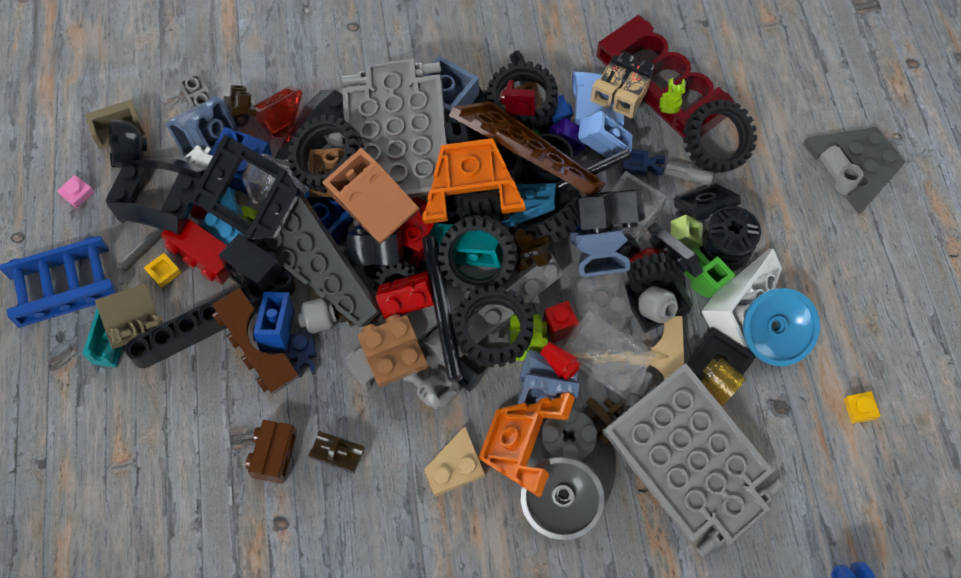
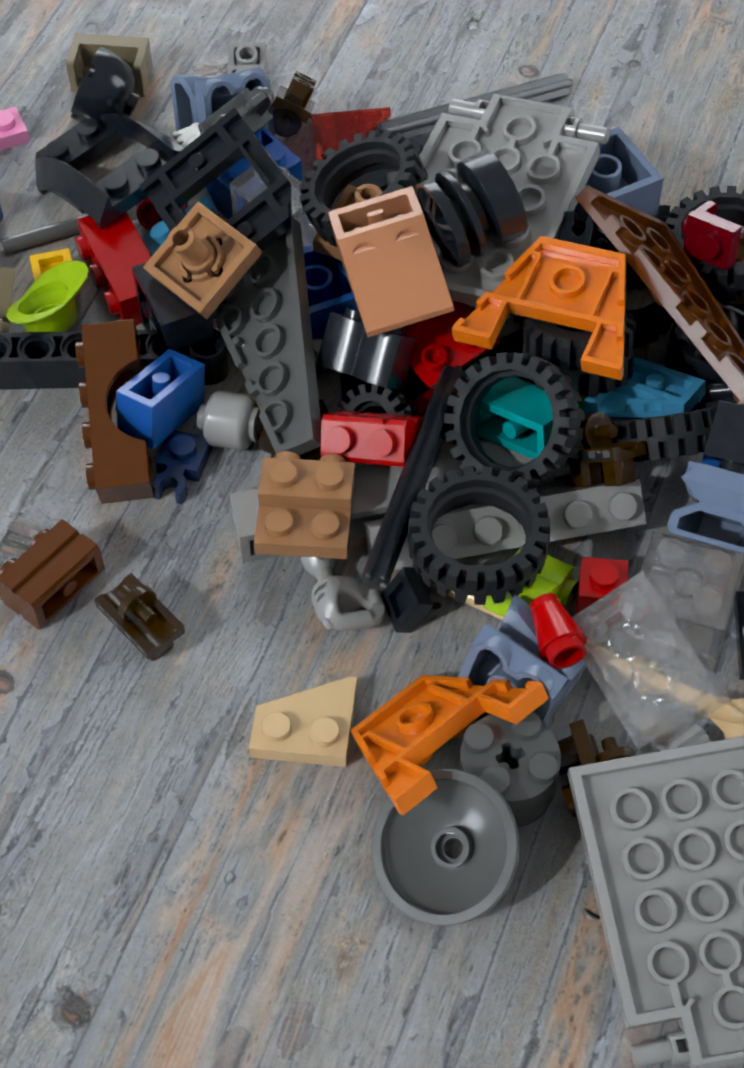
camera: 30 degrees right, 10 degrees down
none -> lime piece [6,260,89,332]
none -> medium nougat plate [143,201,263,319]
none -> dark grey hinge [198,86,274,133]
none -> axle [376,73,572,140]
none -> black wheel [415,149,528,268]

